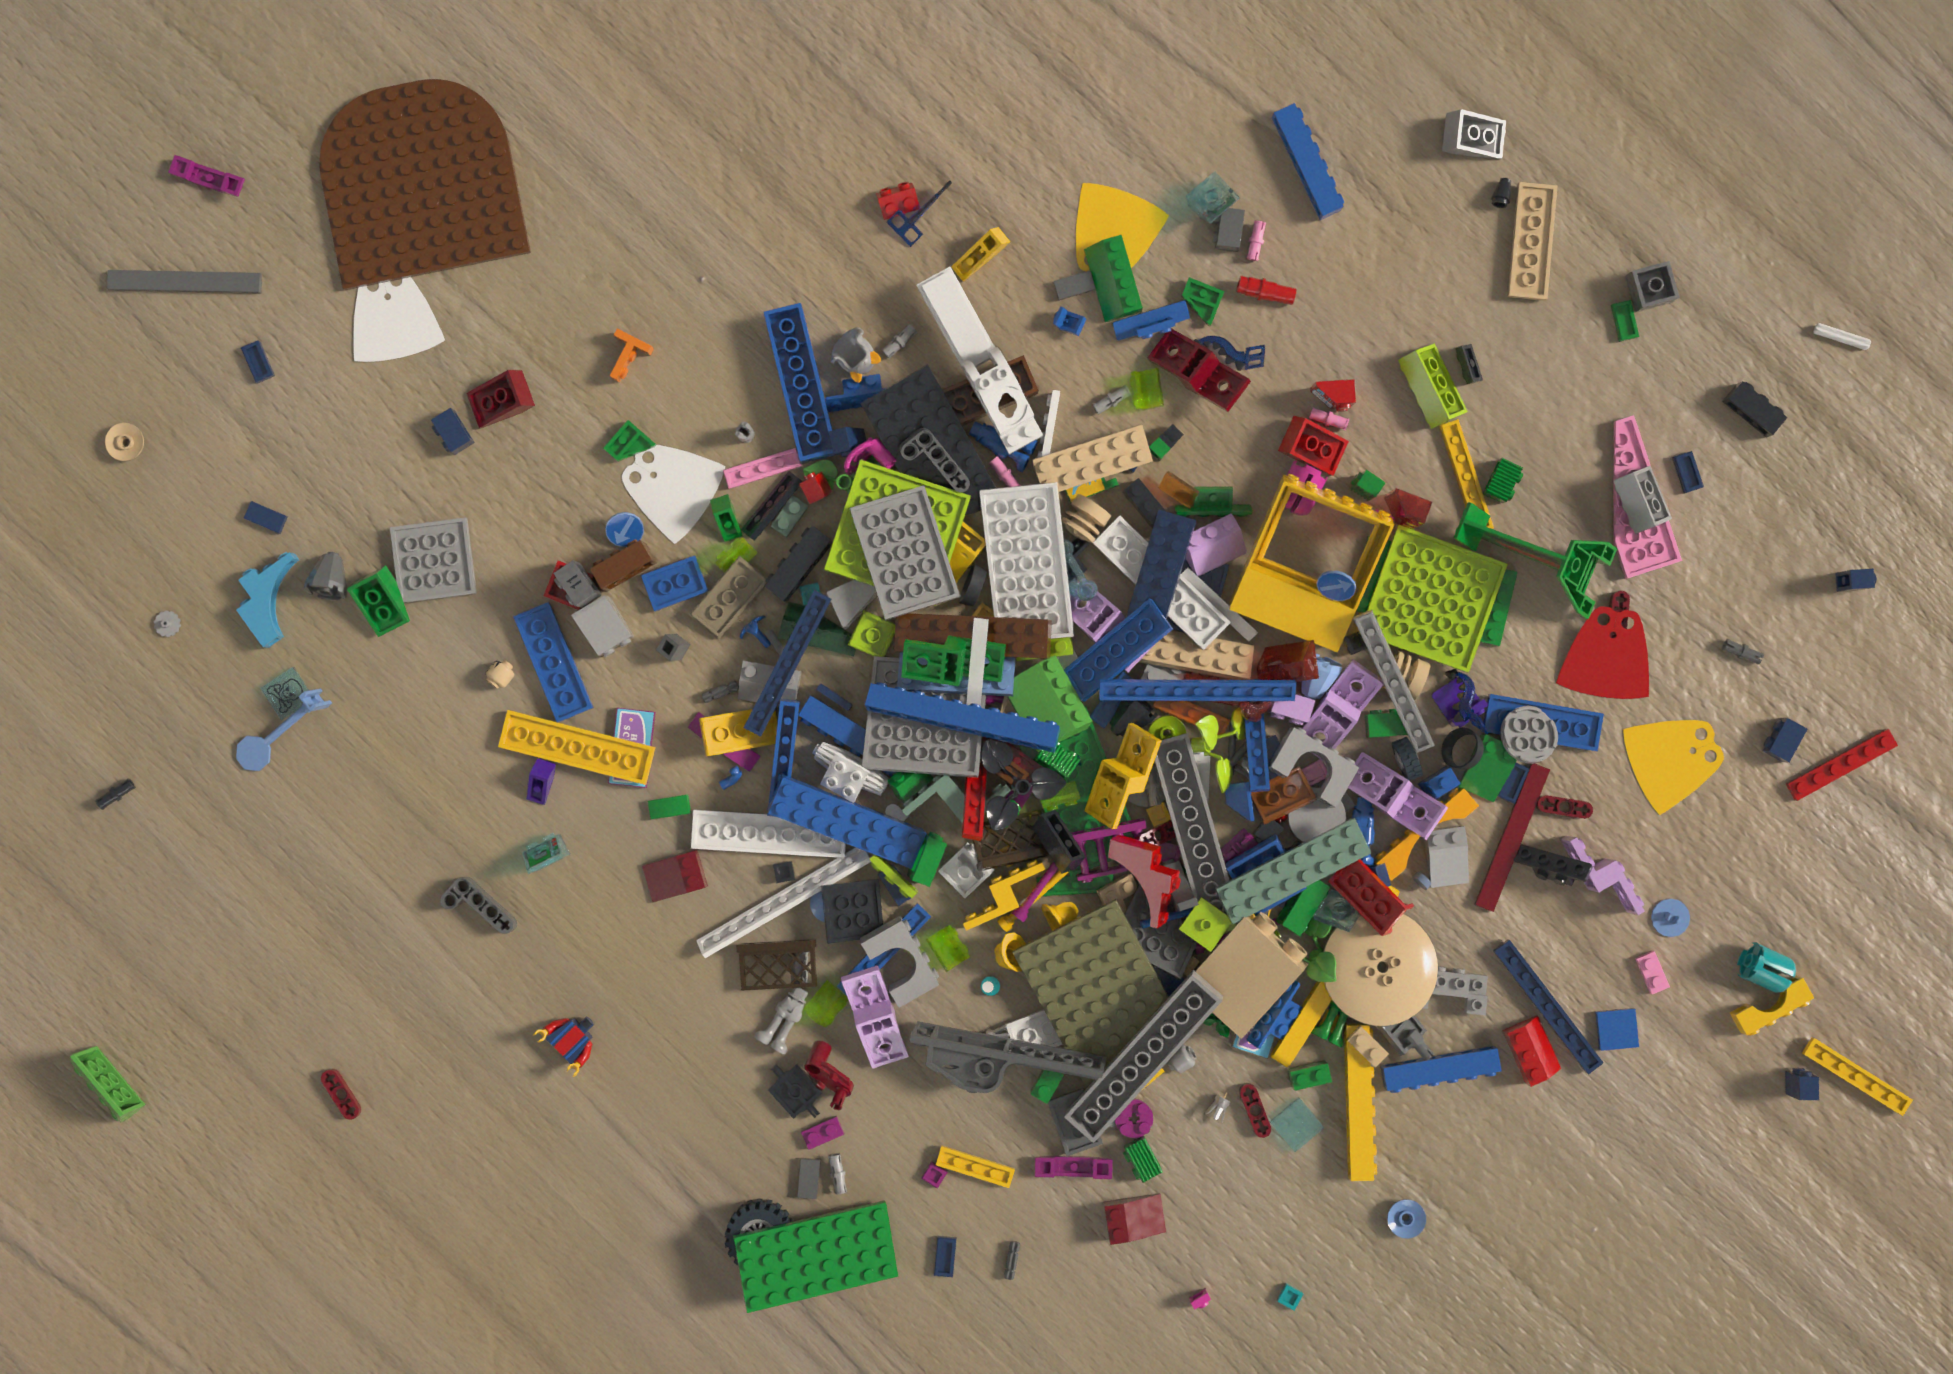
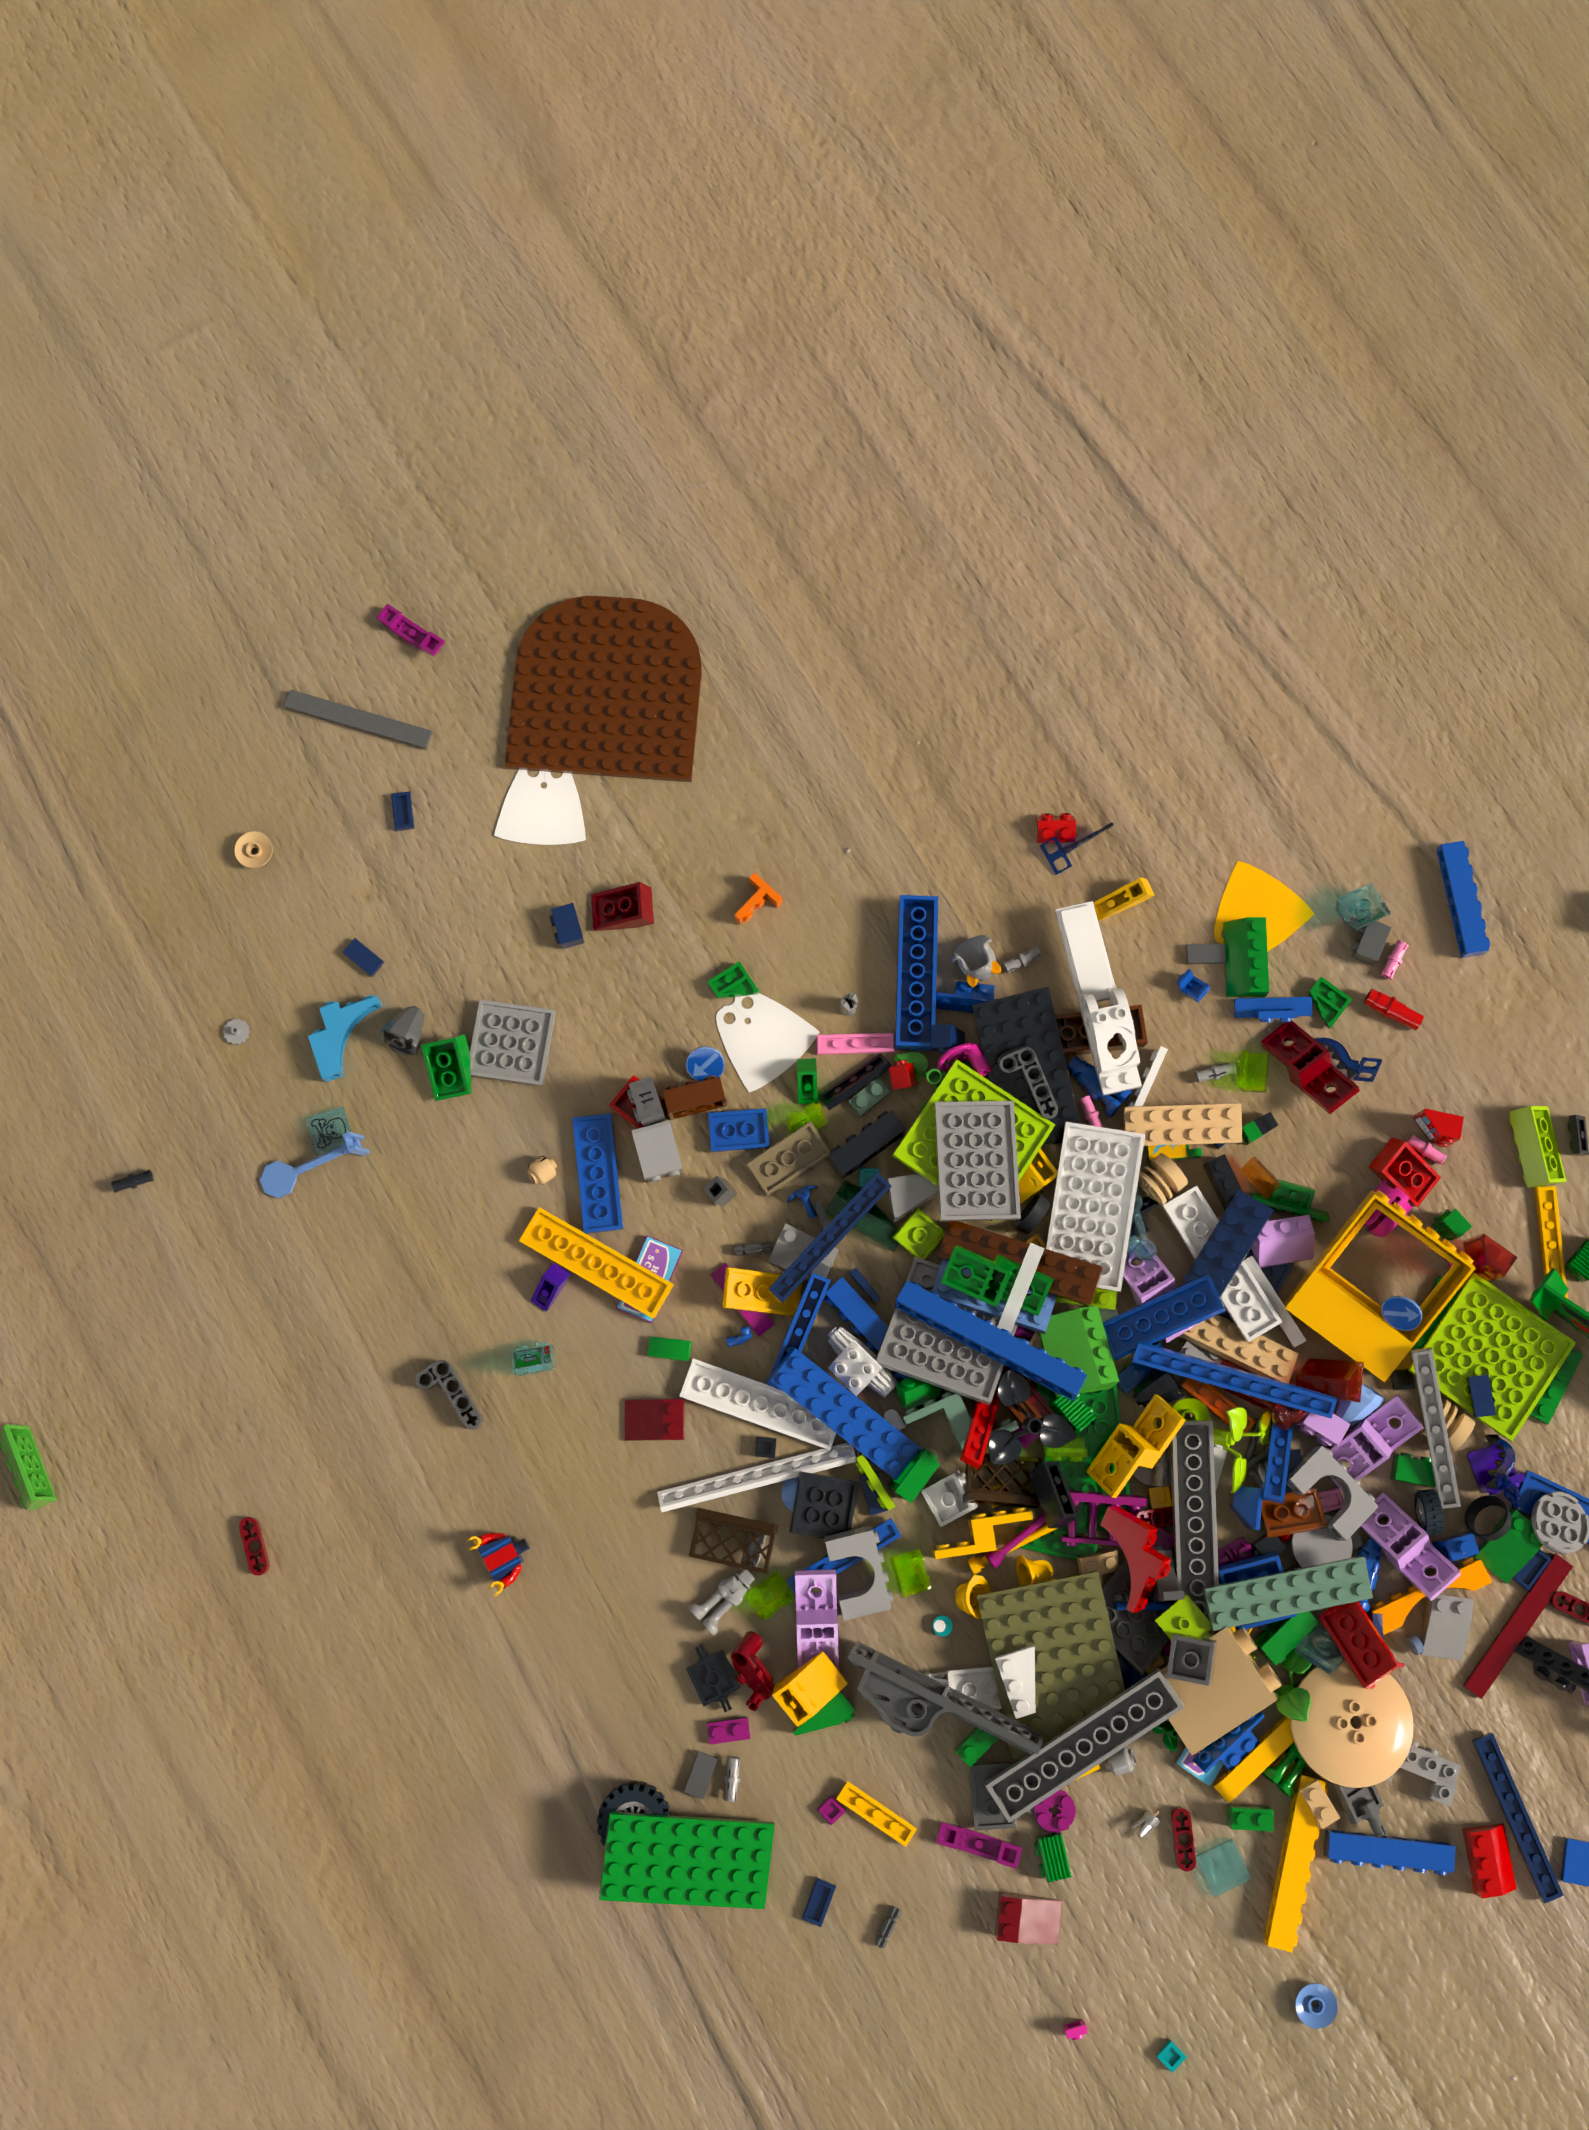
camera: 10 degrees right, 10 degrees down
none -> yellow slope [772,1651,848,1727]
none -> green slope [793,1691,856,1736]
none -> white wing [995,1644,1036,1719]
none -> flat silver brick [1167,1633,1217,1686]
none -> dark blue tile [1466,1375,1496,1418]

